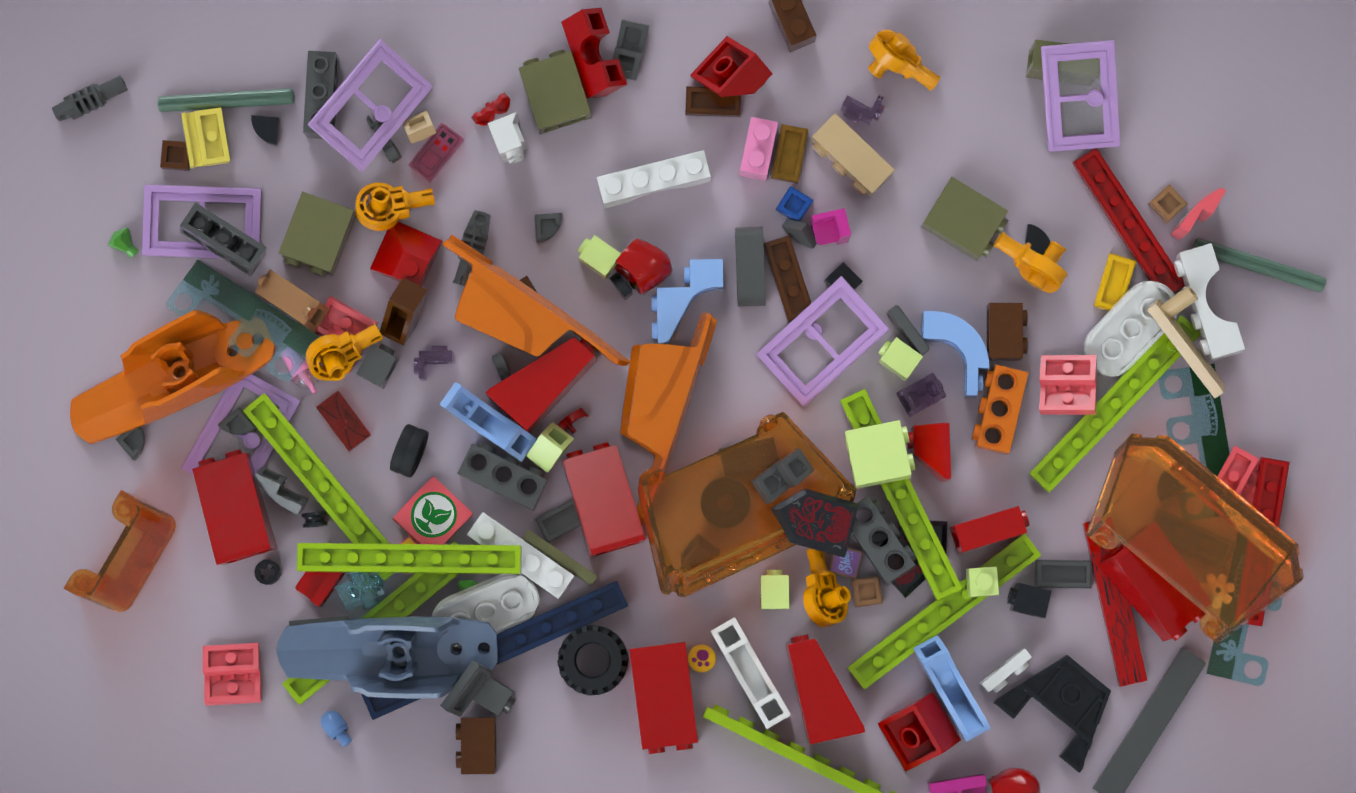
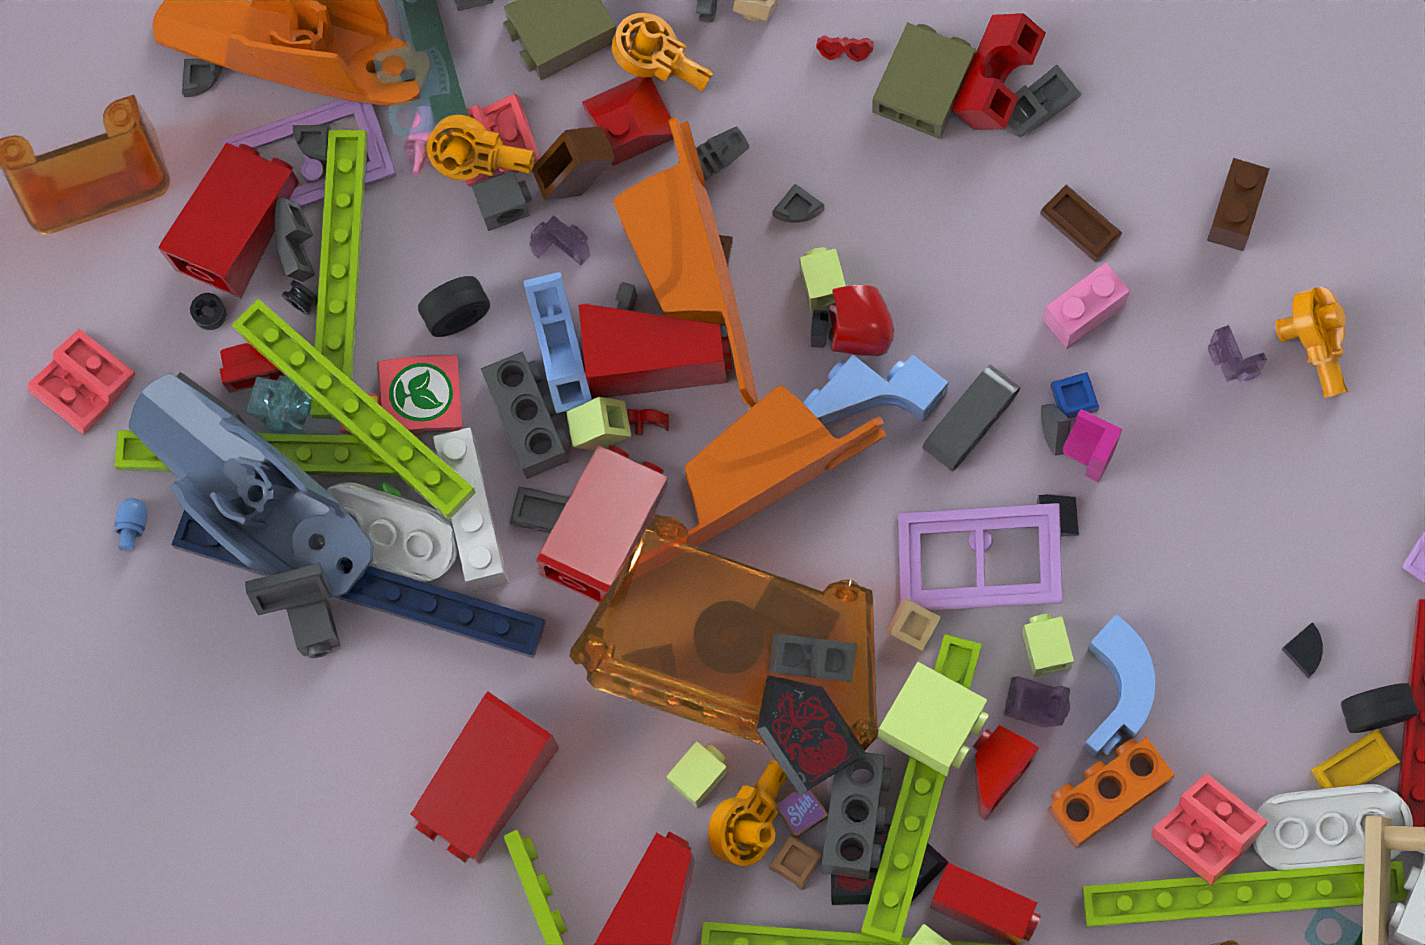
camera: 50 degrees right, 10 degrees down
medium nougat brick [255,269,330,332] -> none
clear red tile [316,391,372,452] -> none
clear pink tile [408,122,464,183] -> none
reddish brown piece [456,717,496,774] -> none
white window [487,112,527,164] -> none
olive tile [523,530,598,586] -> none
black tyre [557,625,628,696] -> none
white arch [597,150,711,209] -> none
yellow tile [688,645,716,672] -> none
red slope [690,36,773,97] -> none
white arch [710,617,791,729] -> none
reddish brown tile [764,235,811,322] -> none
pearl gold tile [771,124,808,184] -> none
tan brick [811,113,895,197] -> none
dark grey tile [887,305,930,355] -> none
olive brick [921,176,1009,261] -> none
reddish brown piece [987,303,1028,361] -> none
light orange pin [993,232,1068,293] -> none
none -> tan plate [886,597,941,651]
none -> black tyre [1341,683,1418,733]

